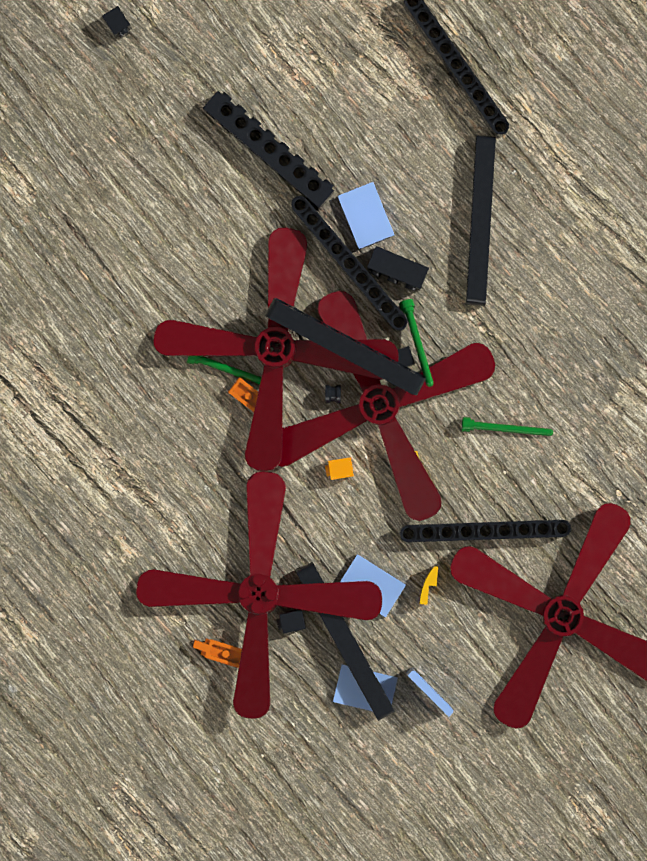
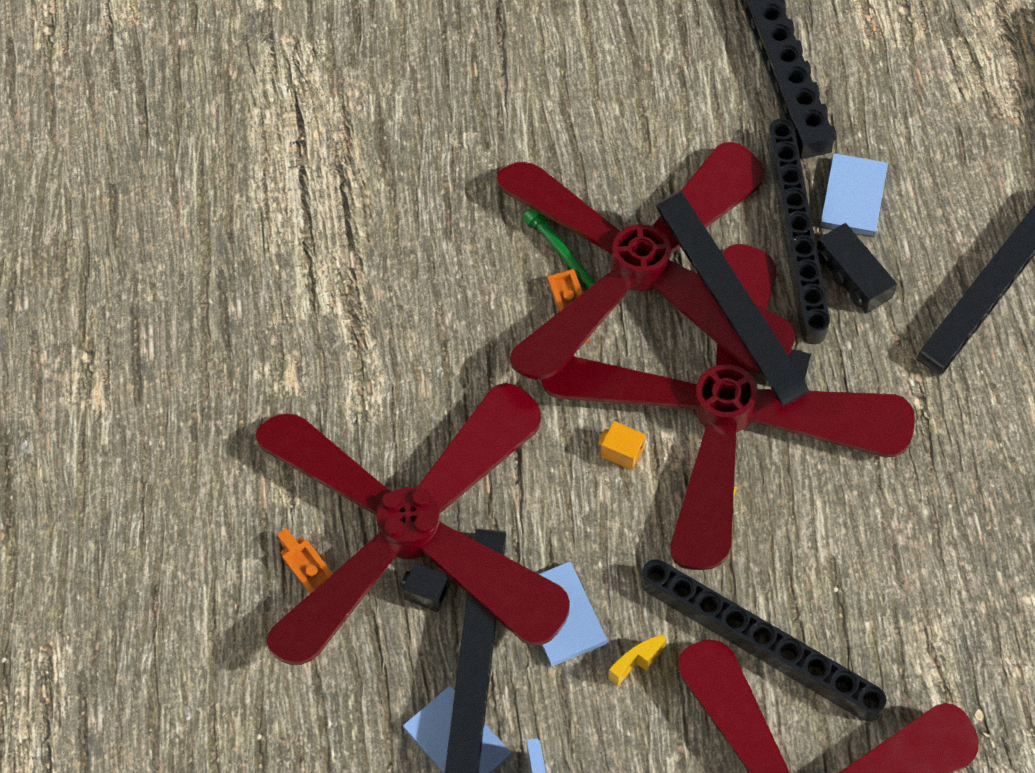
camera: 40 degrees right, 25 degrees down
black wheel [325,385,341,404] -> none
green piece [399,299,434,387] -> none
green piece [461,417,554,436] -> none

